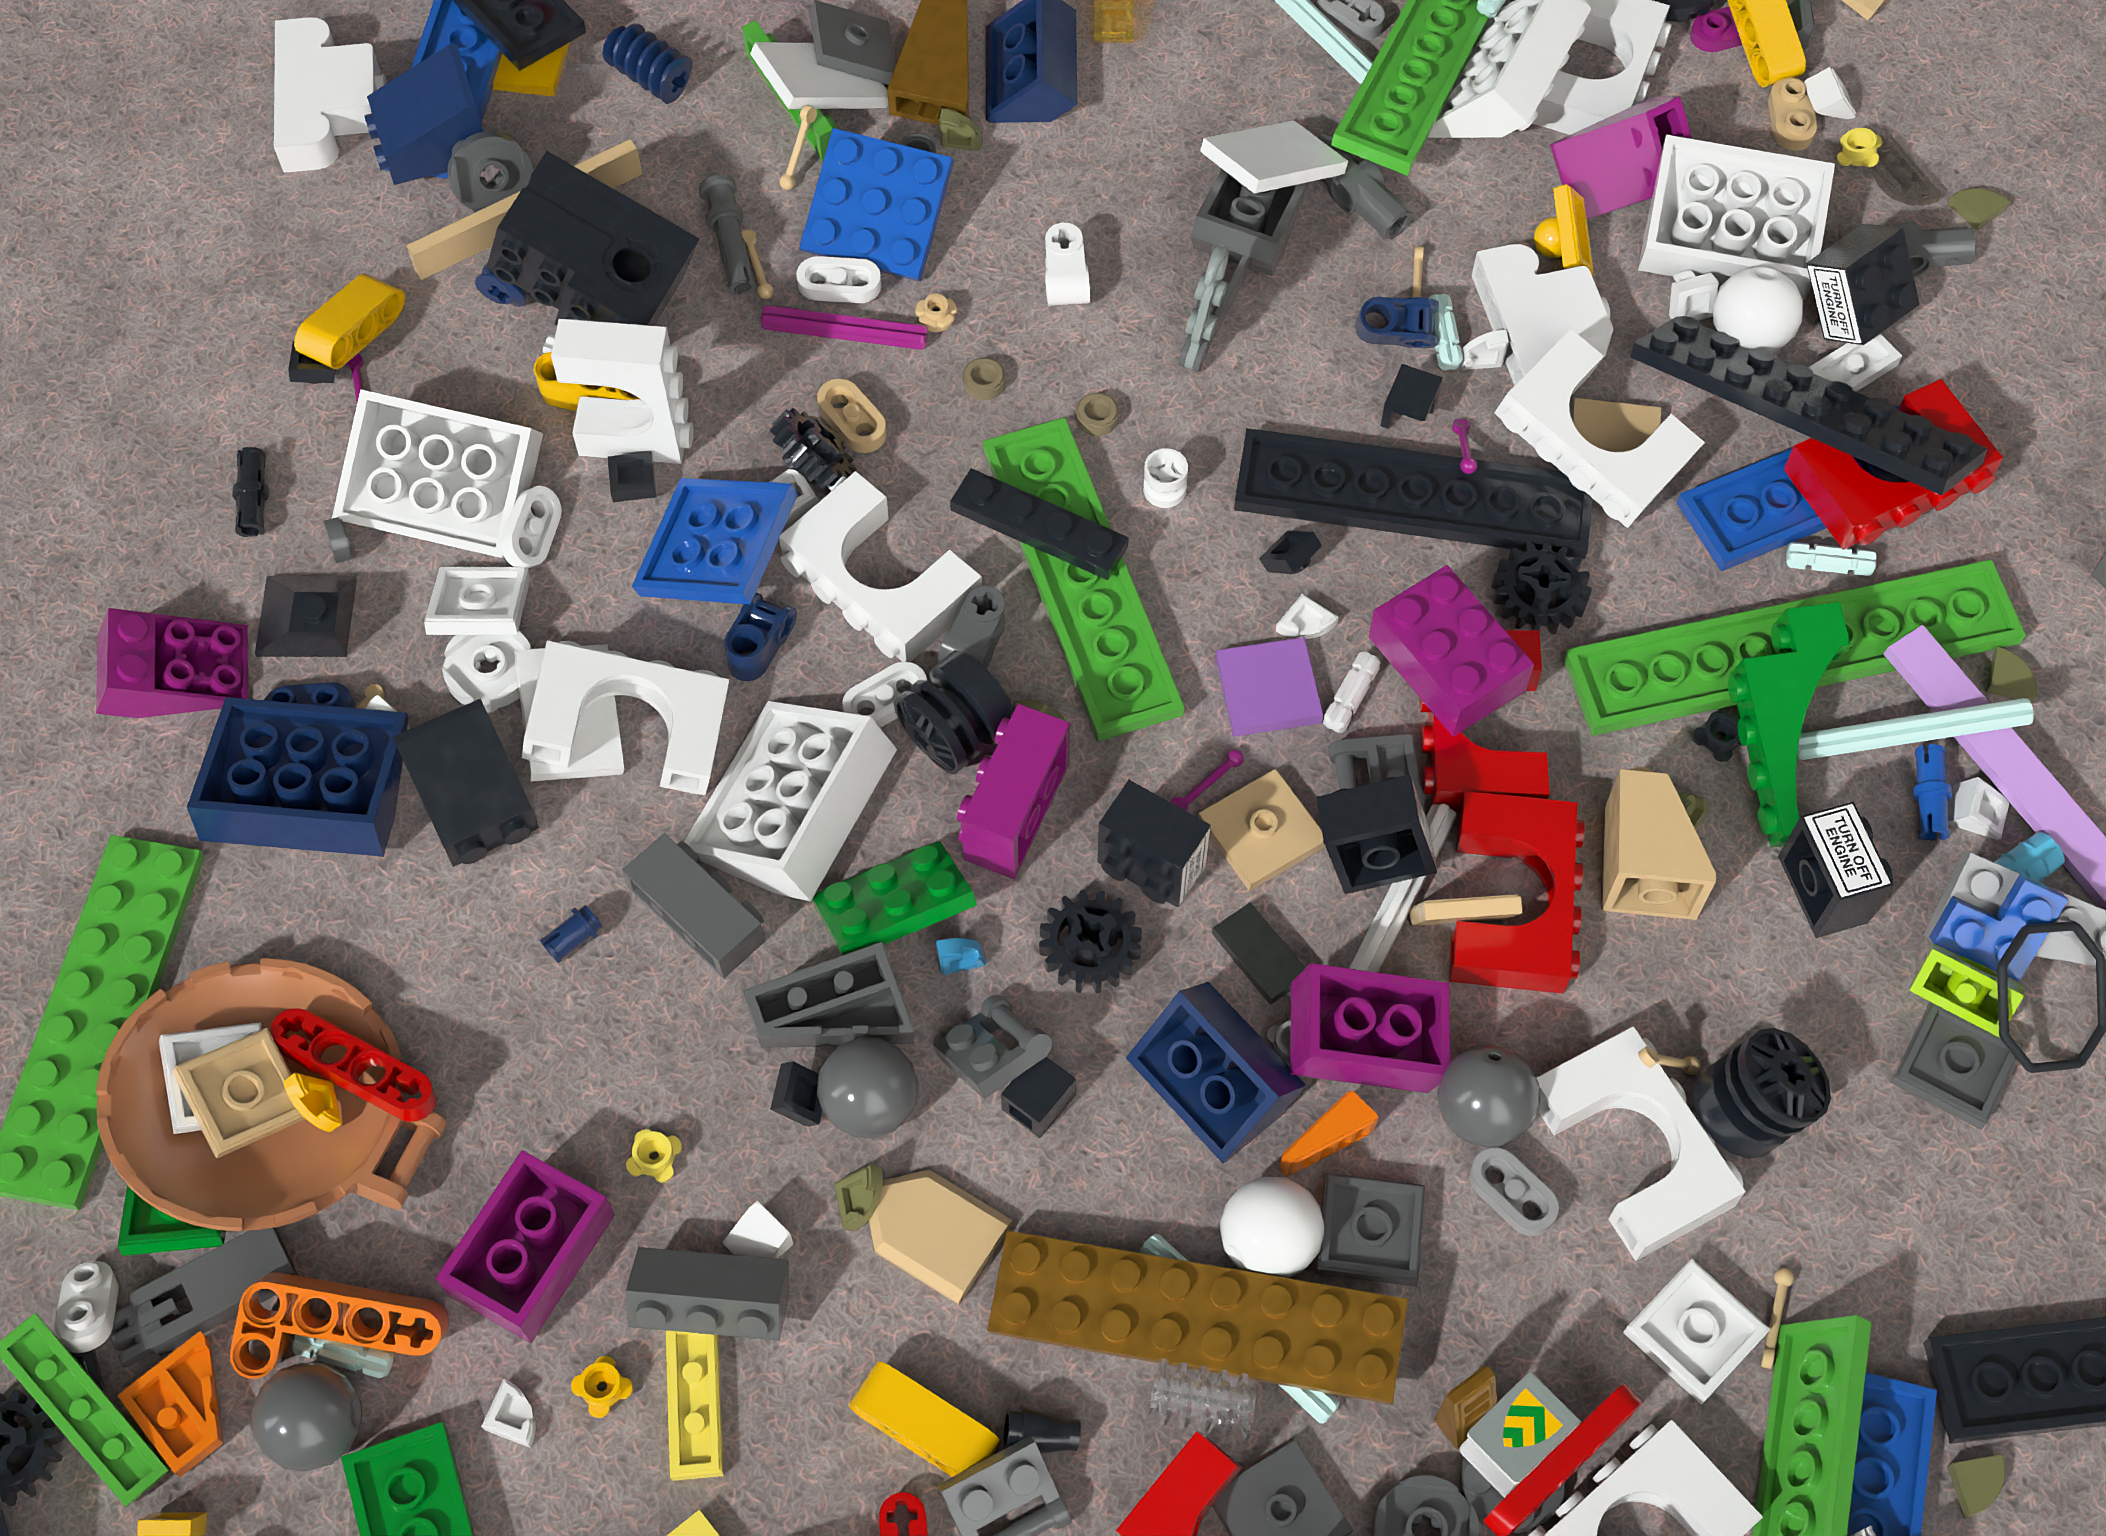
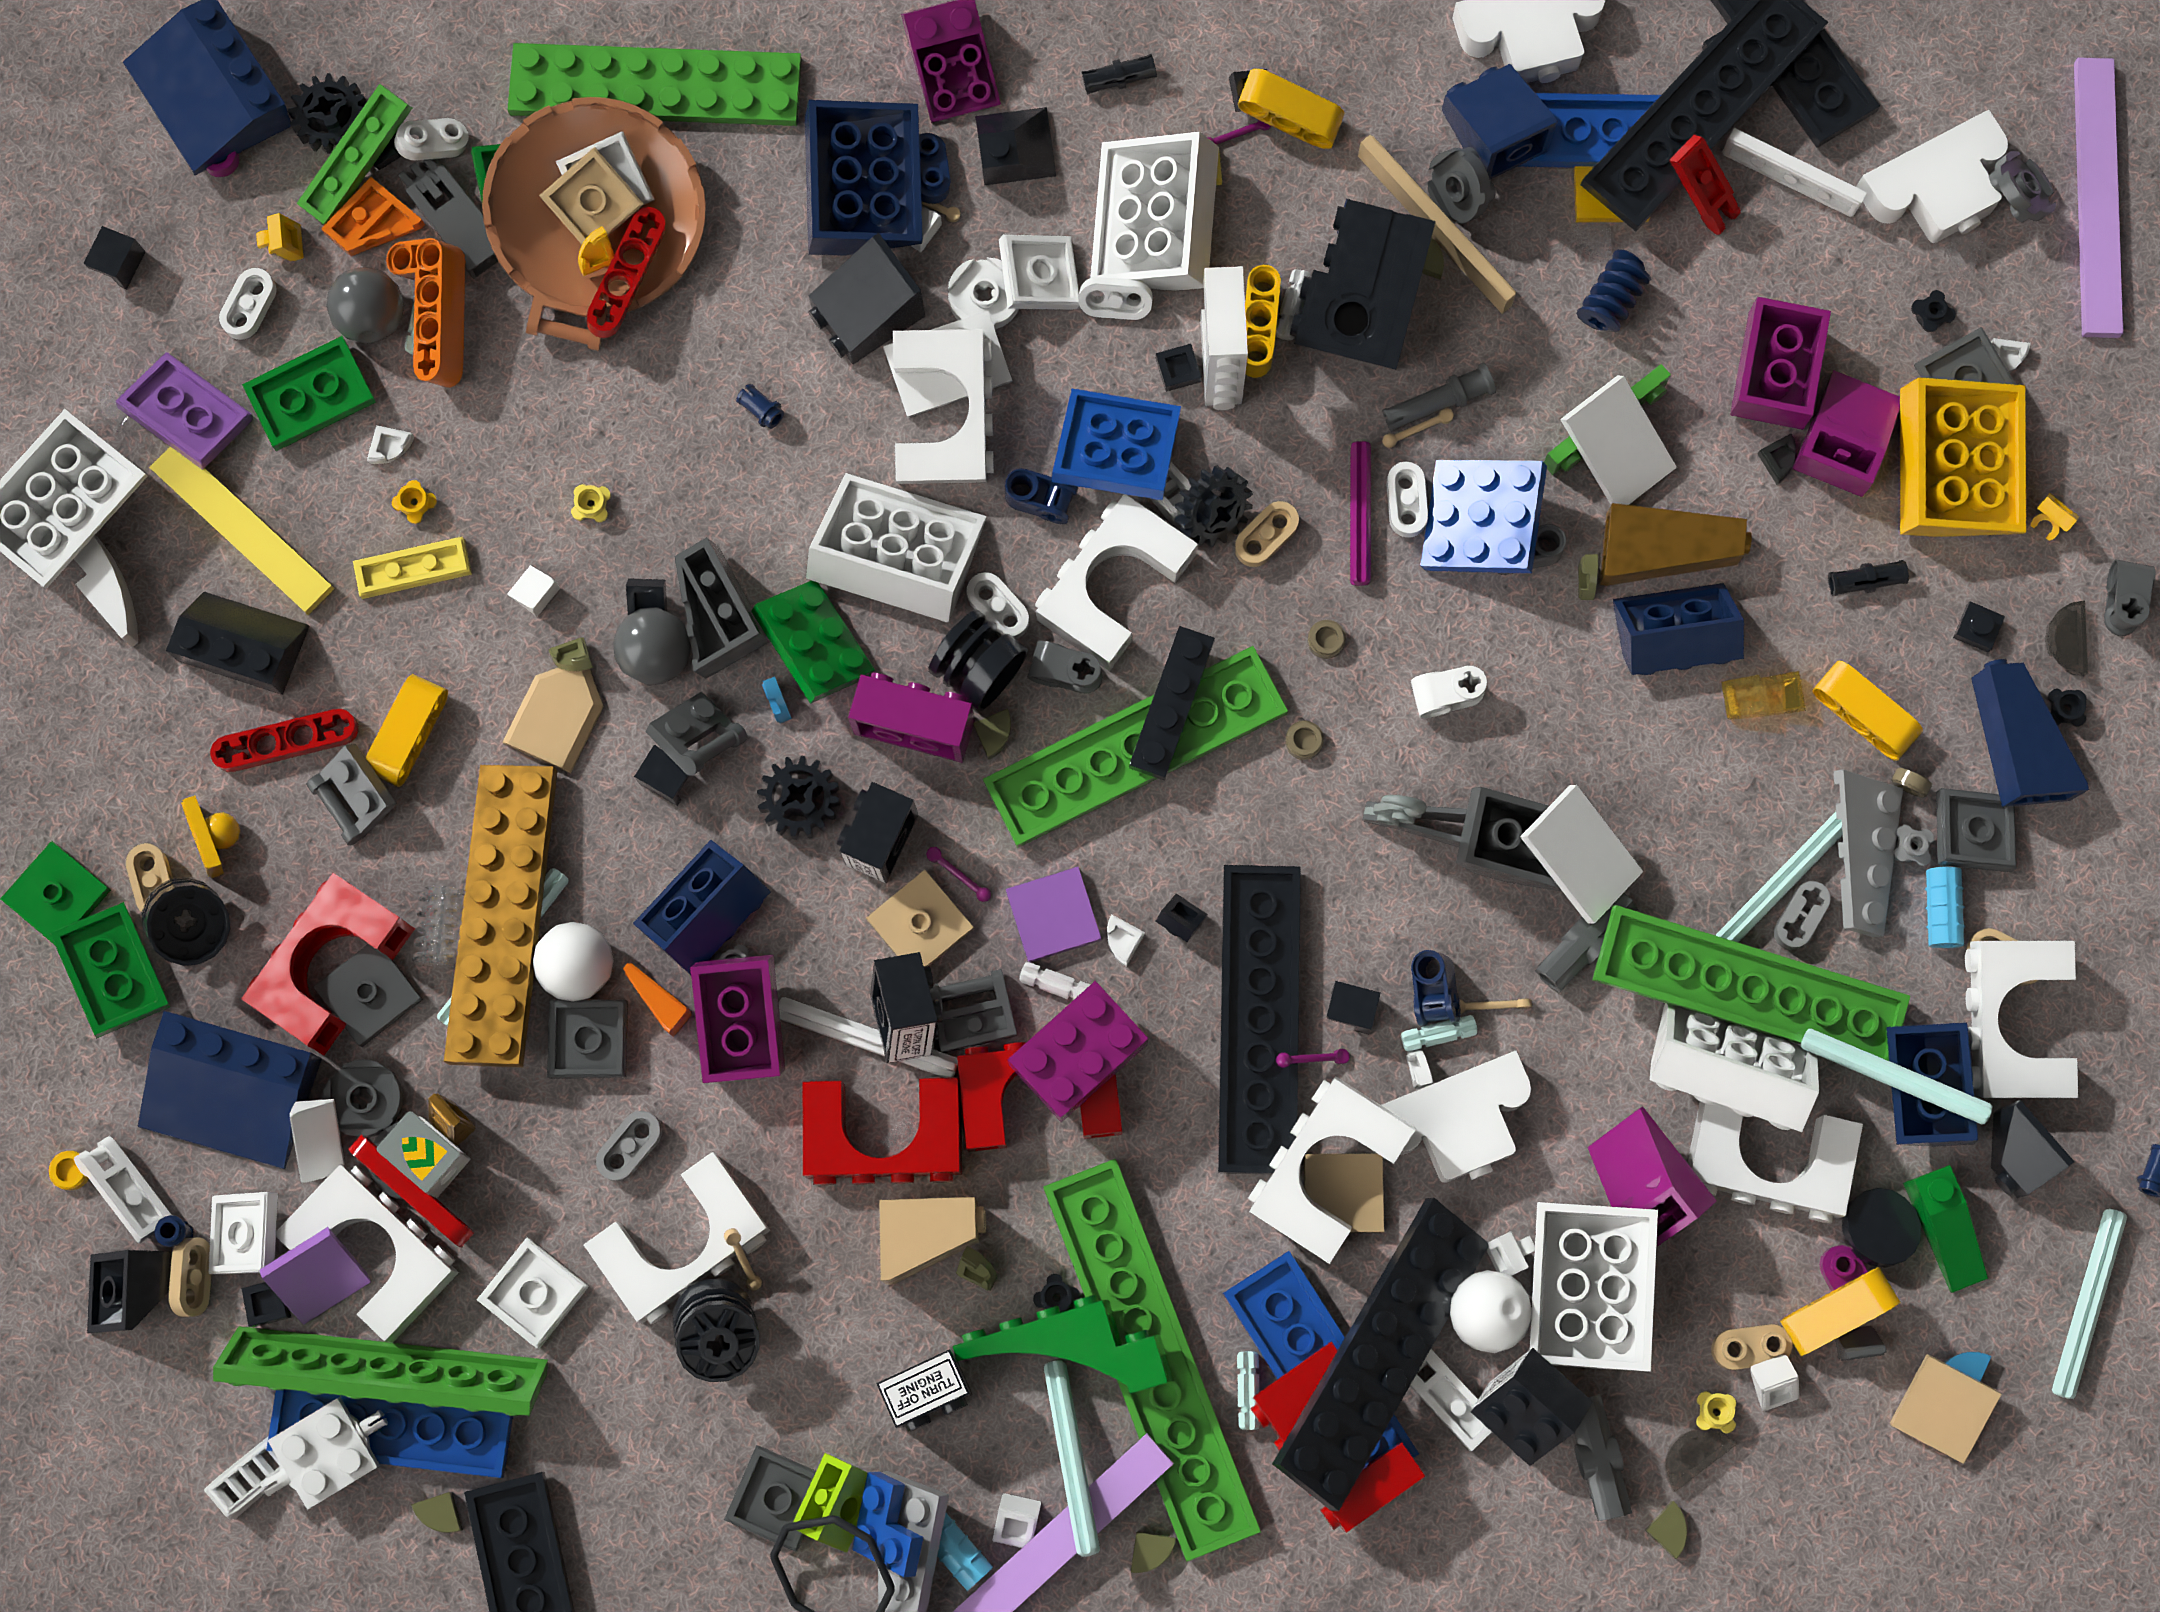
camera: 85 degrees right, 15 degrees up
dark grey tile [323,517,353,563] -> none
magenta brick [435,1150,615,1344] -> none
dark grey brick [622,833,765,979] -> none
dark grey brick [626,1247,789,1341] -> none
tan hinge [779,105,817,190] -> none
dark grey plate [809,0,896,85] -> none
tan plate [915,293,957,332] -> none
black cone [1003,1404,1081,1454] -> none
white wheel [1143,448,1188,508] -> none
pearl dark grey tile [1212,902,1305,1005] -> none
tan tile [1409,894,1522,926] -> none
dark grey piece [1437,1044,1540,1147] -> none
black gear [1491,541,1592,635] -> none
yellow tile [1533,184,1594,275] -> none
tan hinge [1761,1268,1794,1369] -> none
blue pin [1913,744,1952,841] -> none

